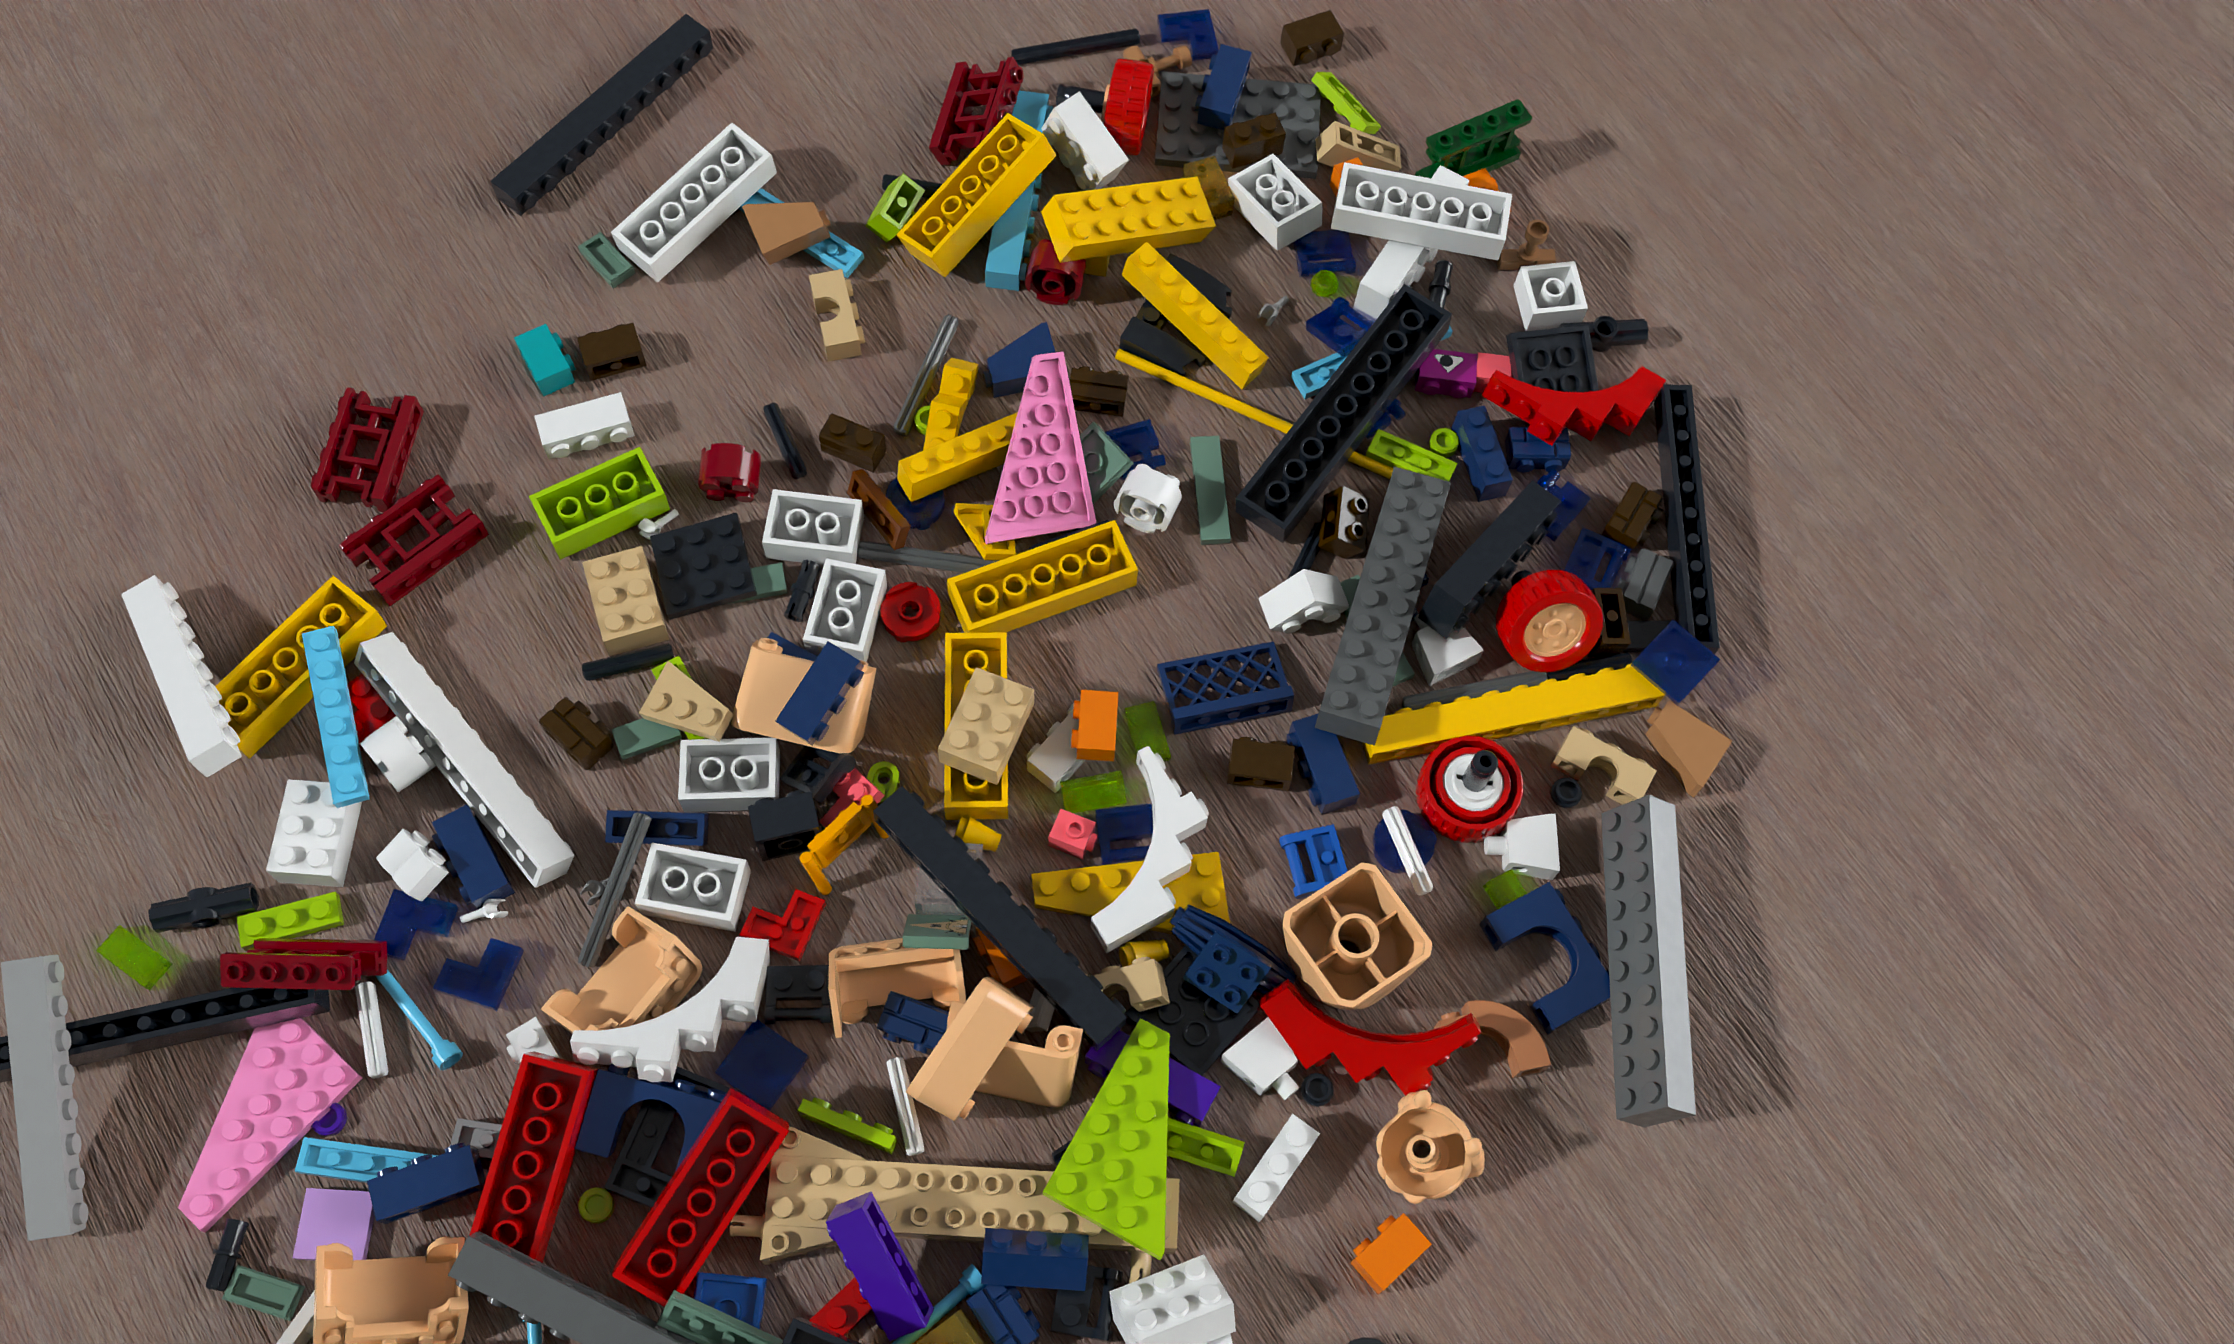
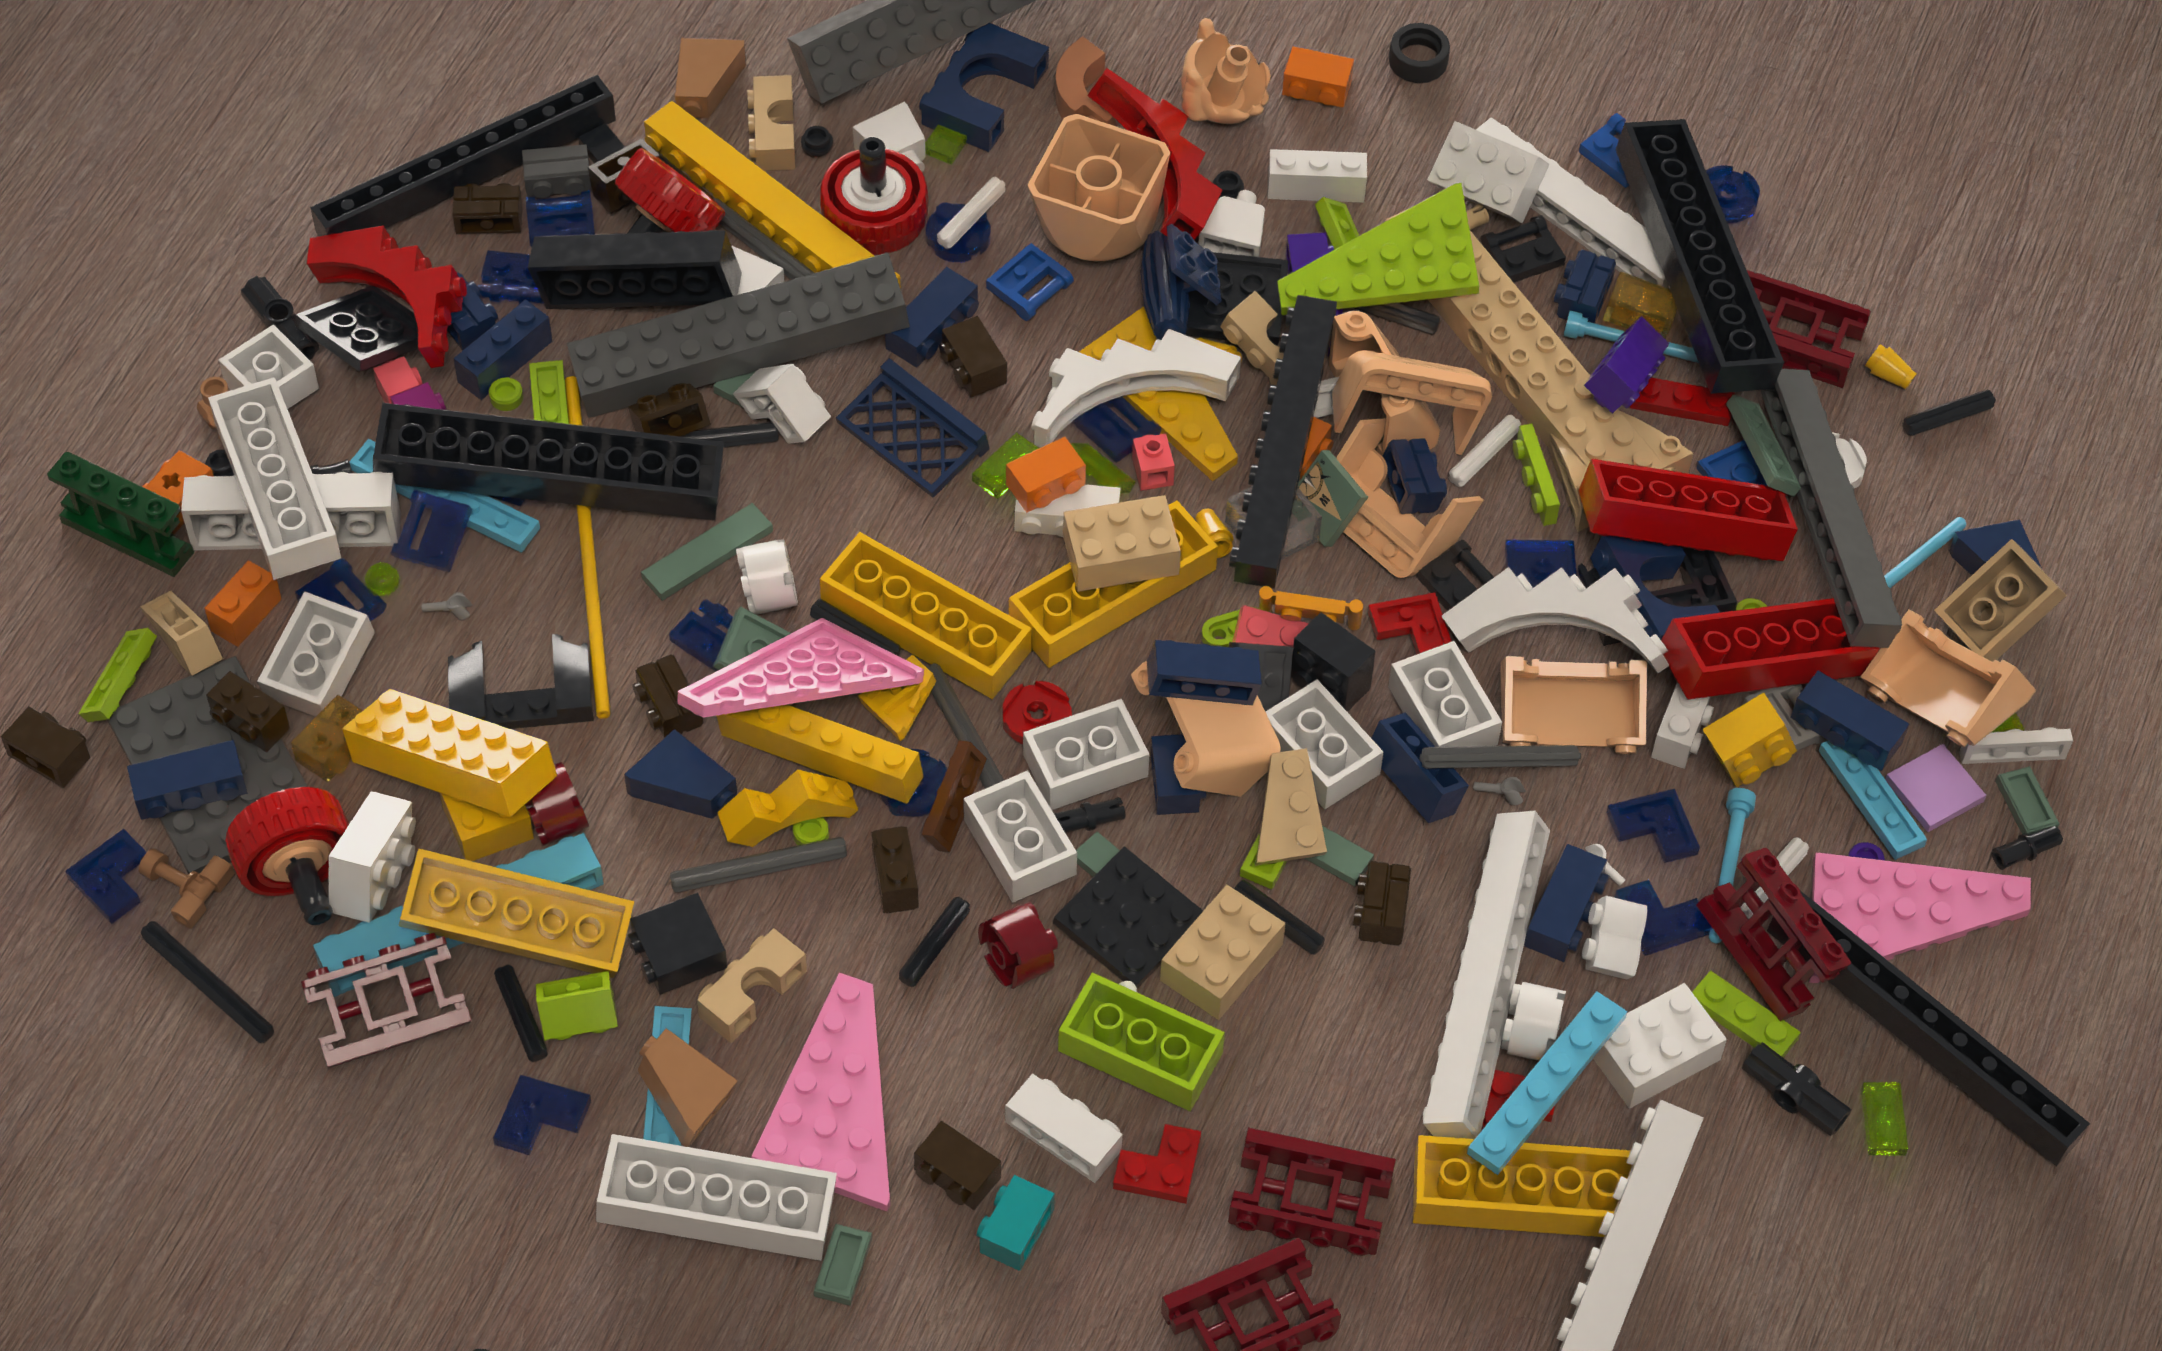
camera: 120 degrees left, 10 degrees down
light grey brick [1,955,88,1241] -> none
dark blue brick [981,1228,1089,1291] -> none
yellow brick [1122,242,1269,390] -> none
clear blue plate [1631,620,1720,705] -> none
none -> clear blue plate [493,1075,591,1155]
none -> black brick [627,892,727,995]
none -> bright pink wing [751,973,890,1211]
none -> red plate [1113,1124,1202,1204]
none -> yellow brick [1703,692,1797,788]

